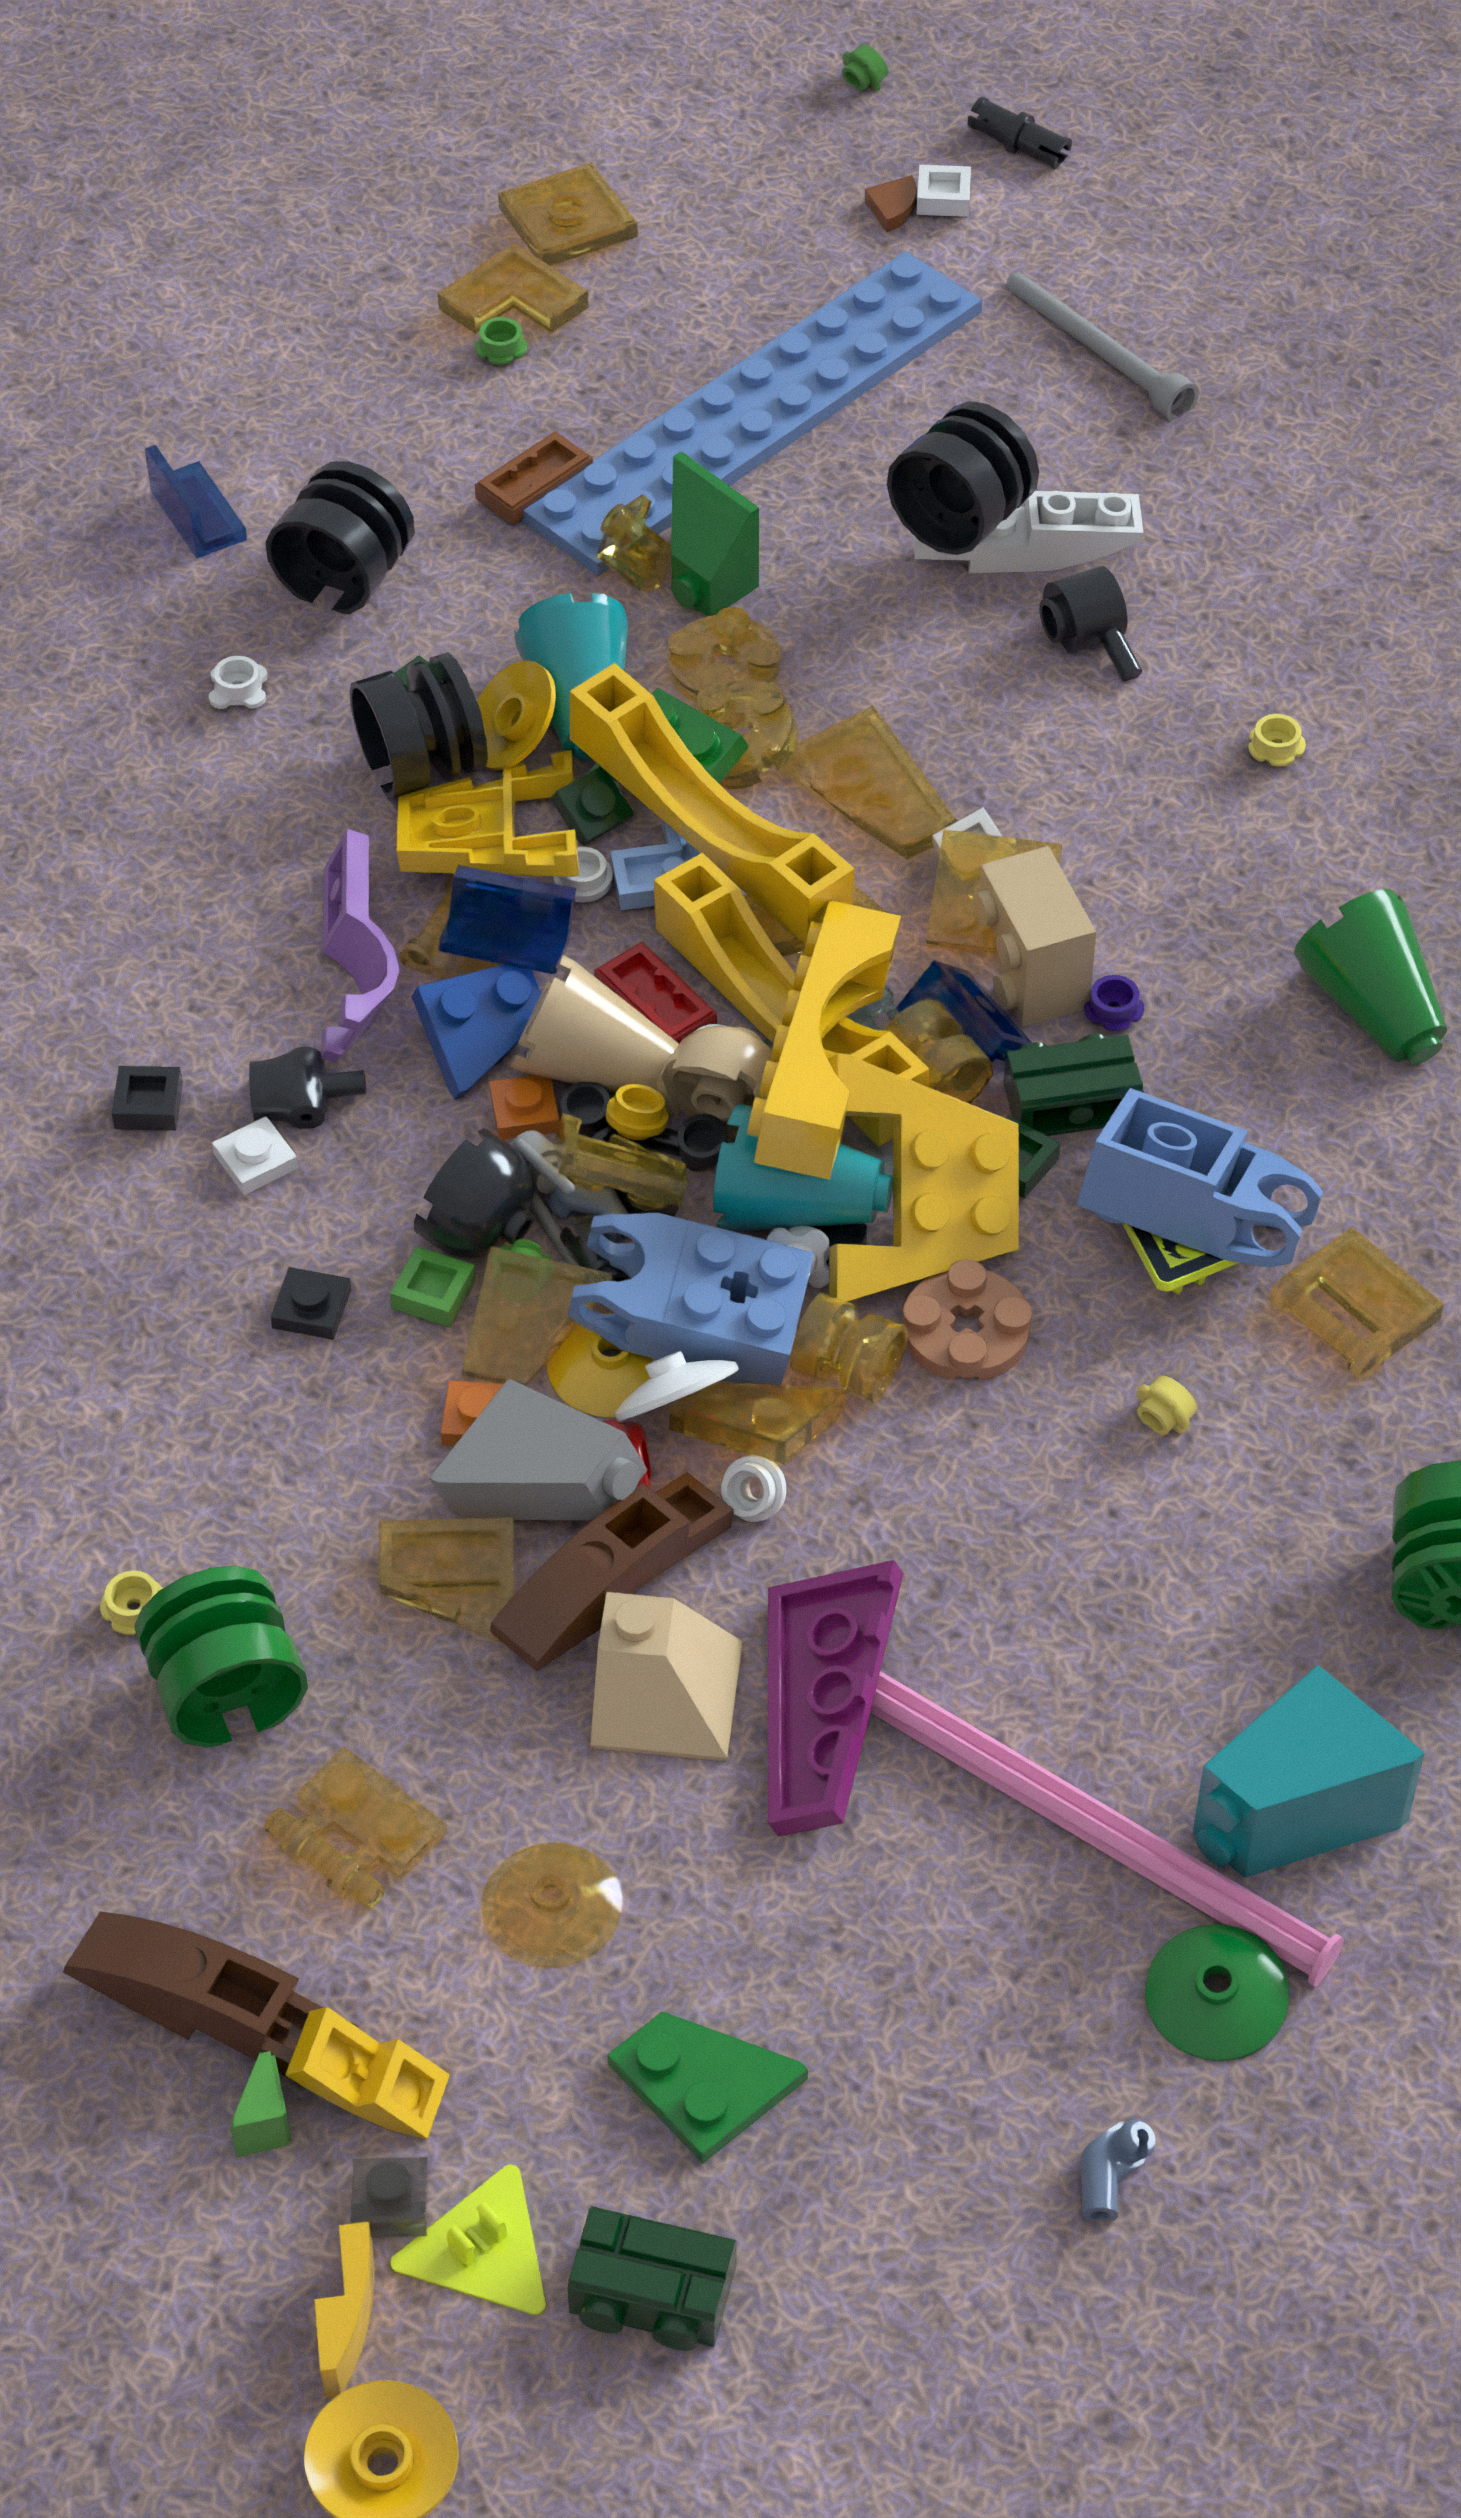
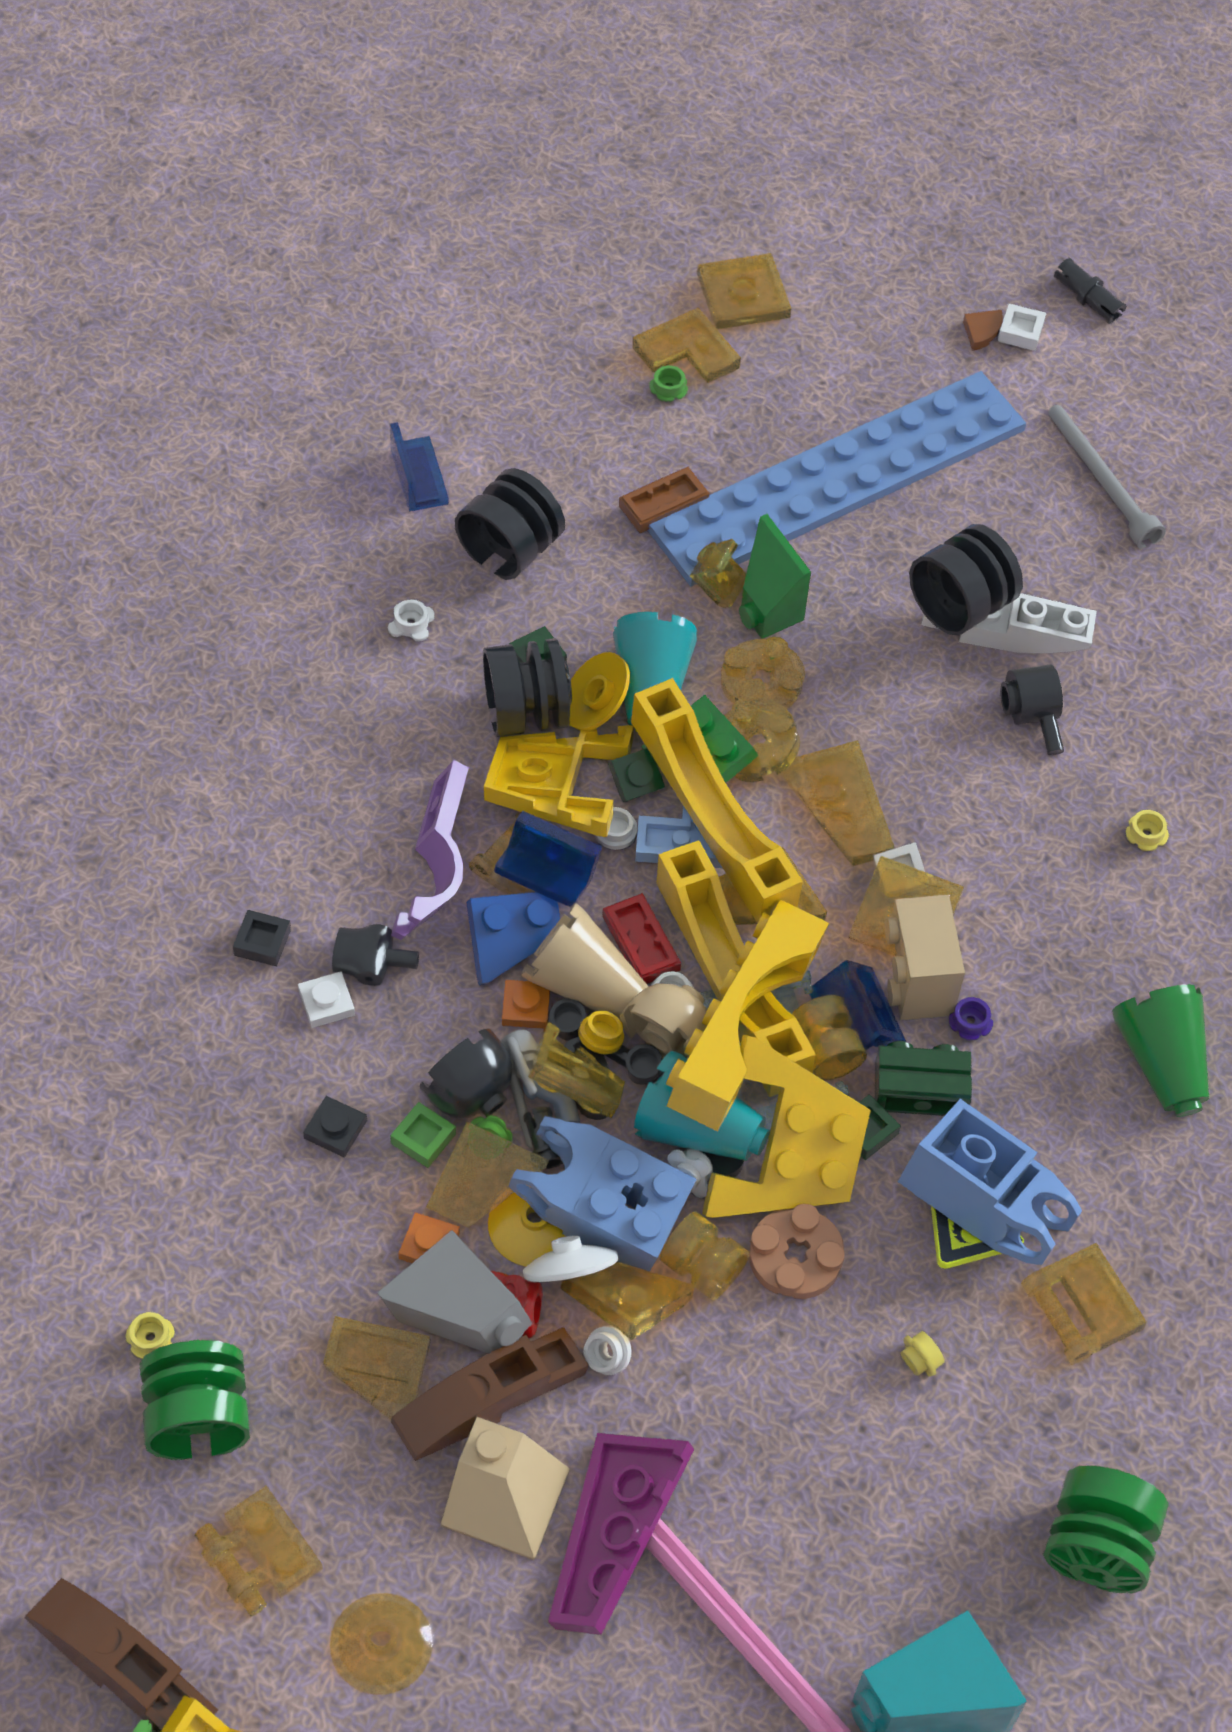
camera: 10 degrees right, 5 degrees up
bright green plate [842,44,889,91] -> none

